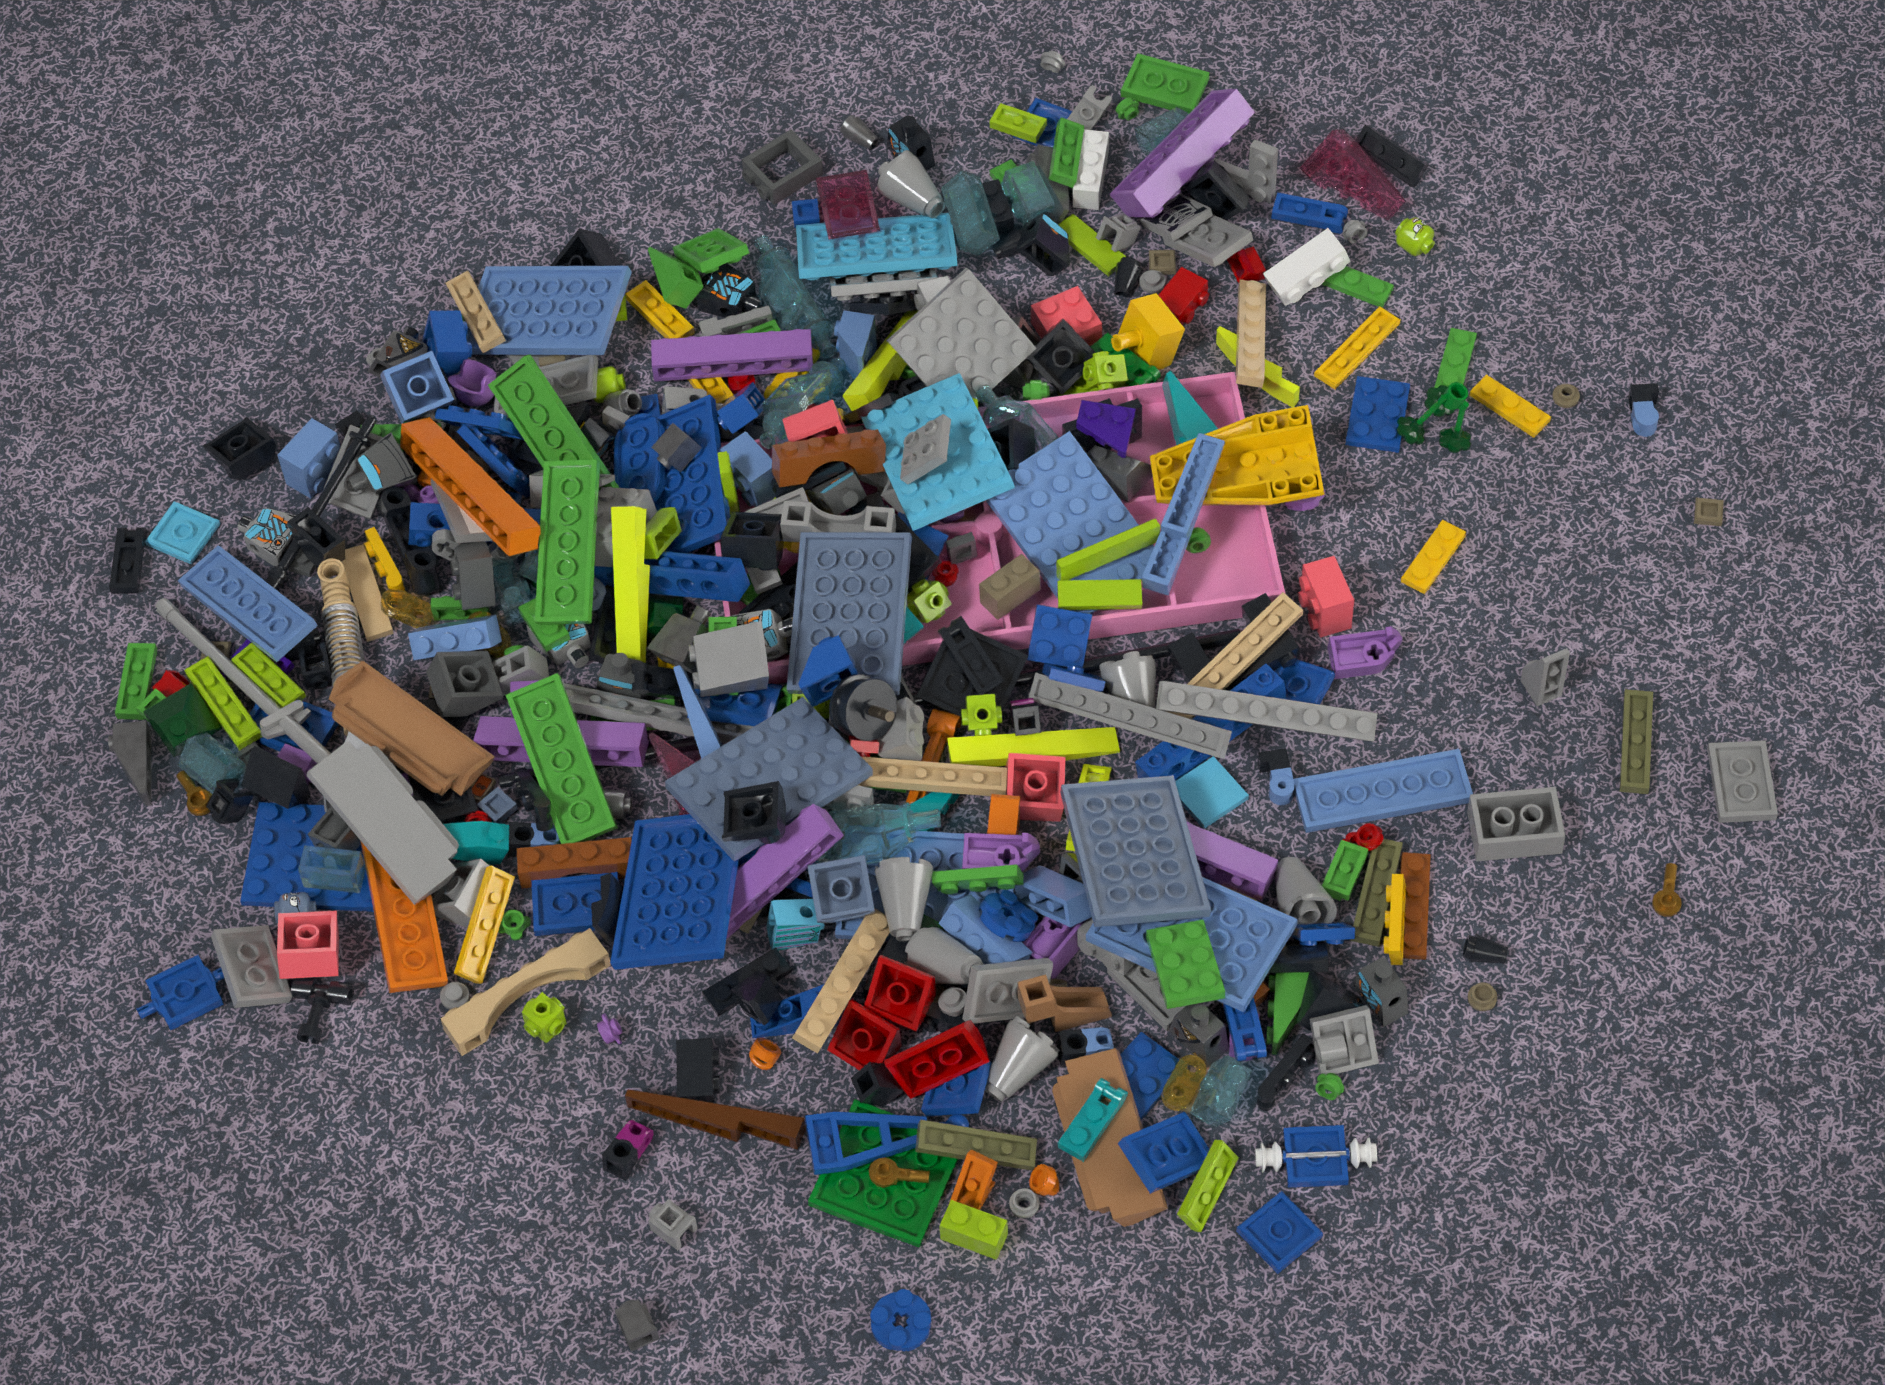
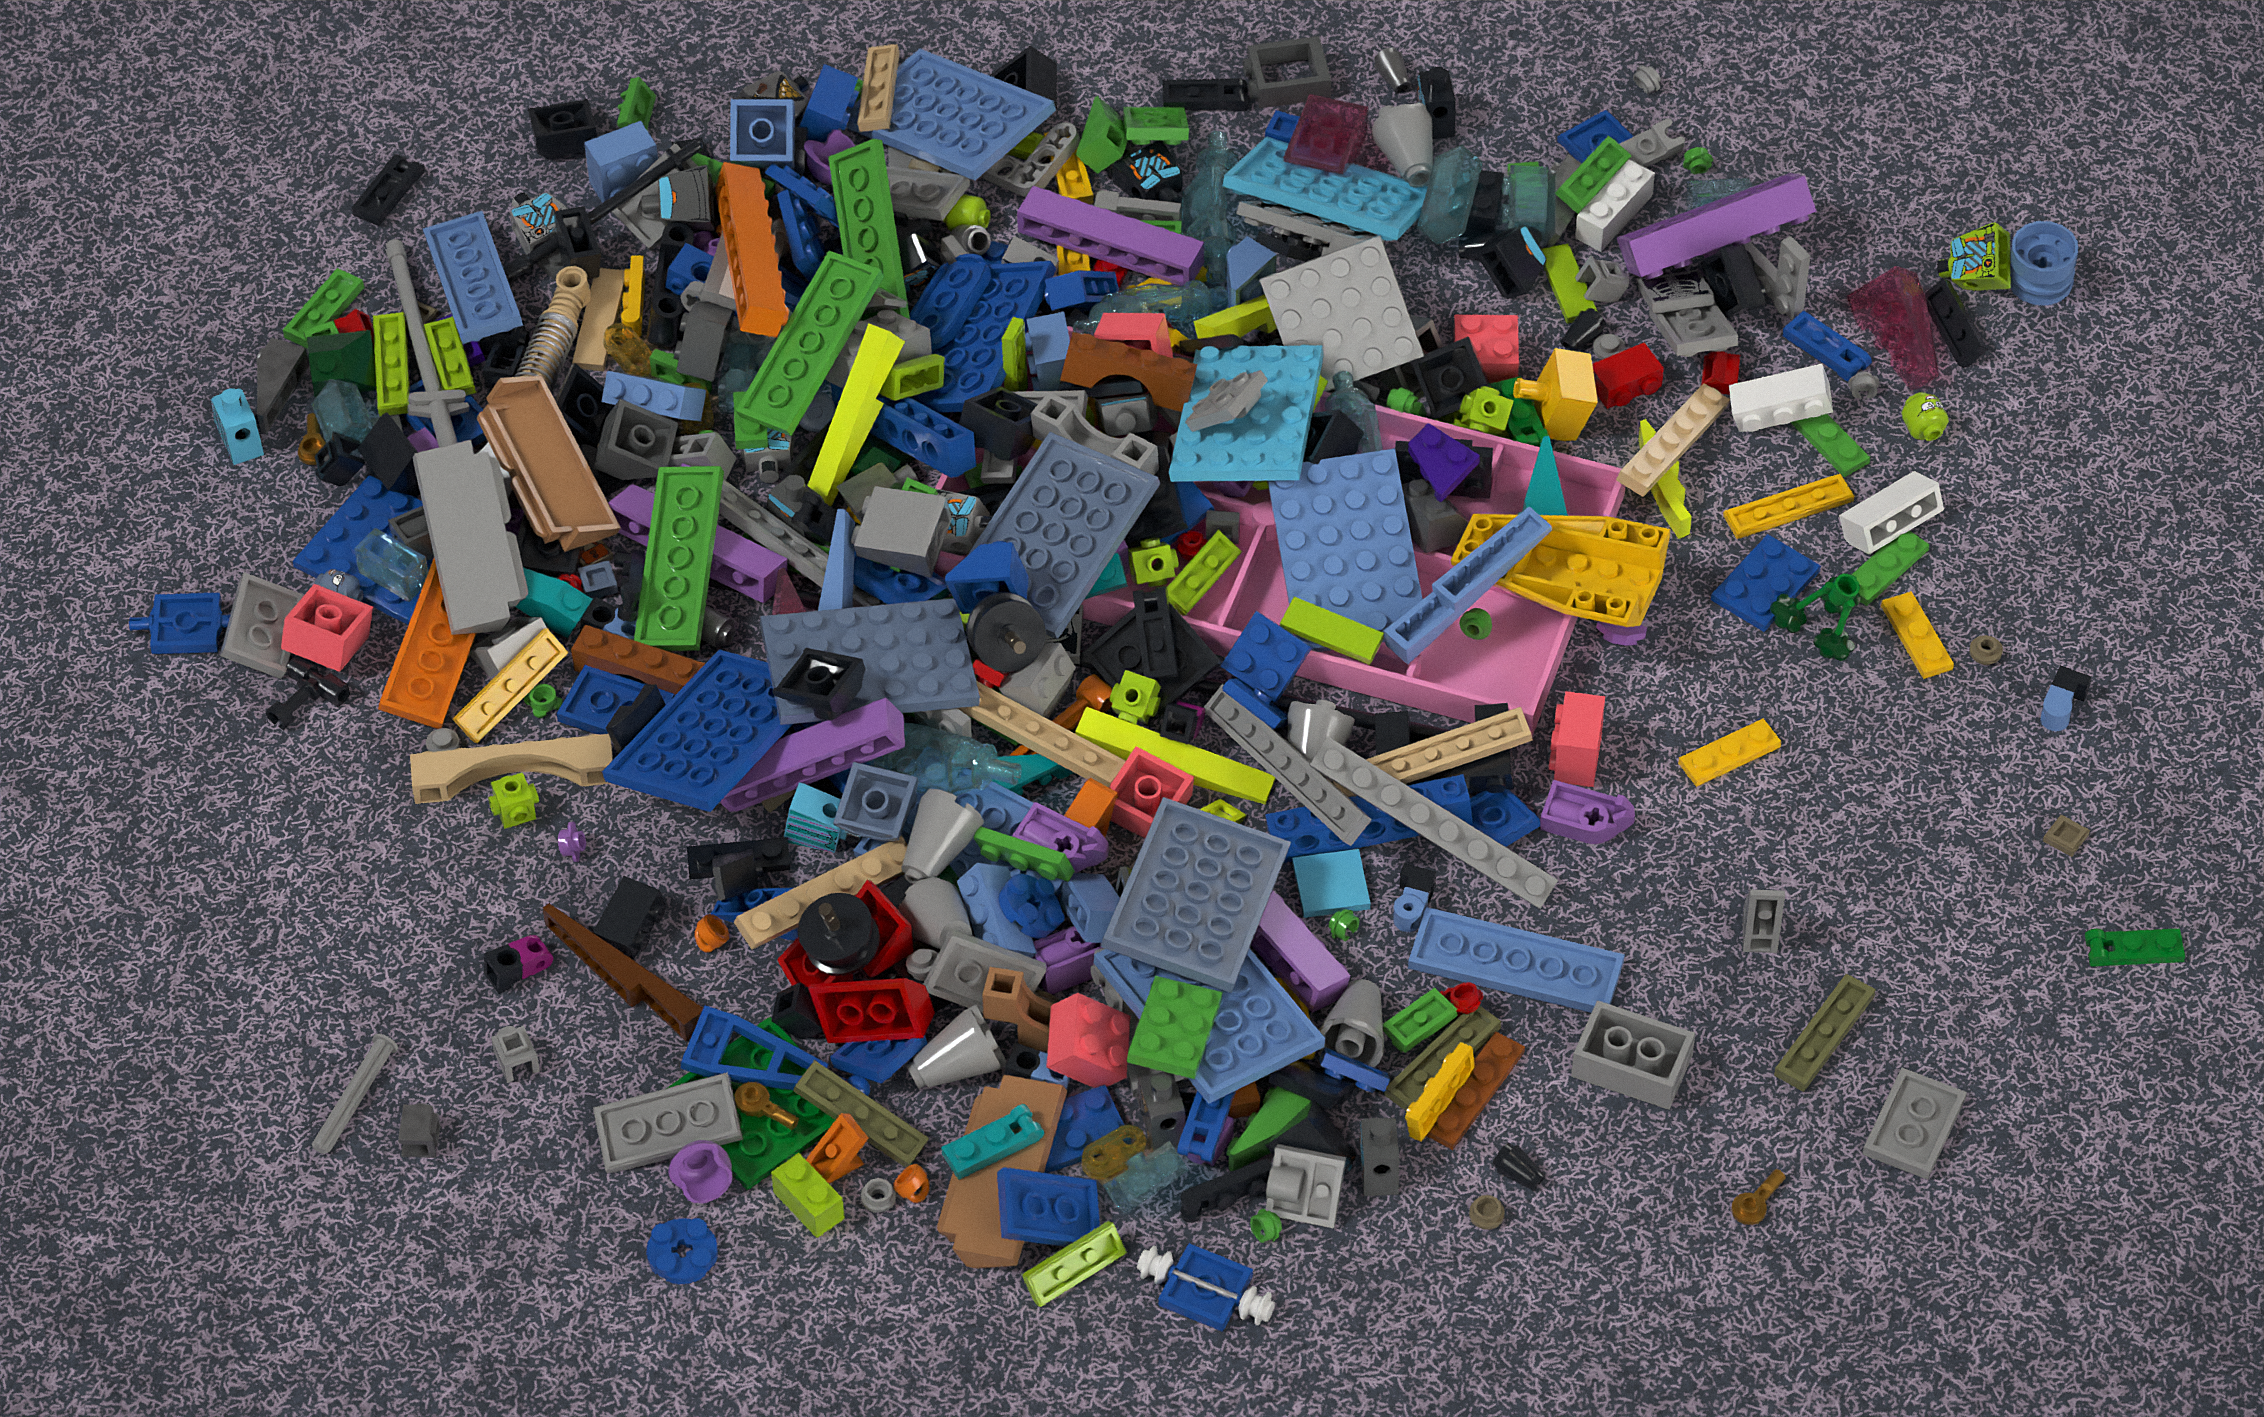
camera: 25 degrees right, 5 degrees down
medium azure tile [145,501,221,565] -> none
flat silver brick [651,423,702,472] -> none
dark tan brick [979,554,1040,620] -> none
lime plate [989,103,1047,143] -> none
lime tile [1056,519,1160,581] -> none
bright green plate [1121,53,1210,115] -> none
dark tan tile [1149,250,1176,275] -> none
blue plate [1236,1191,1323,1274] -> none
none -> medium azure torso [211,388,264,465]
none -> light grey axle [312,1034,398,1154]
none -> black slope [555,363,615,448]
none -> light grey tile [593,1072,743,1173]
none -> bright green plate [617,76,656,130]
none -> medium lavender helmet [668,1140,732,1204]
none -> black wheel [798,893,880,976]
none -> light grey beam [980,122,1080,197]
none -> coral brick [1047,993,1131,1088]
none -> black plate [1162,78,1249,111]
none -> lime tile [1167,530,1242,616]
none -> bright green plate [1329,909,1359,941]
none -> white brick [1839,471,1944,554]
none -> torso [1937,222,2011,291]
none -> medium blue wheel [2010,221,2078,305]
none -> green plate [2085,928,2185,967]

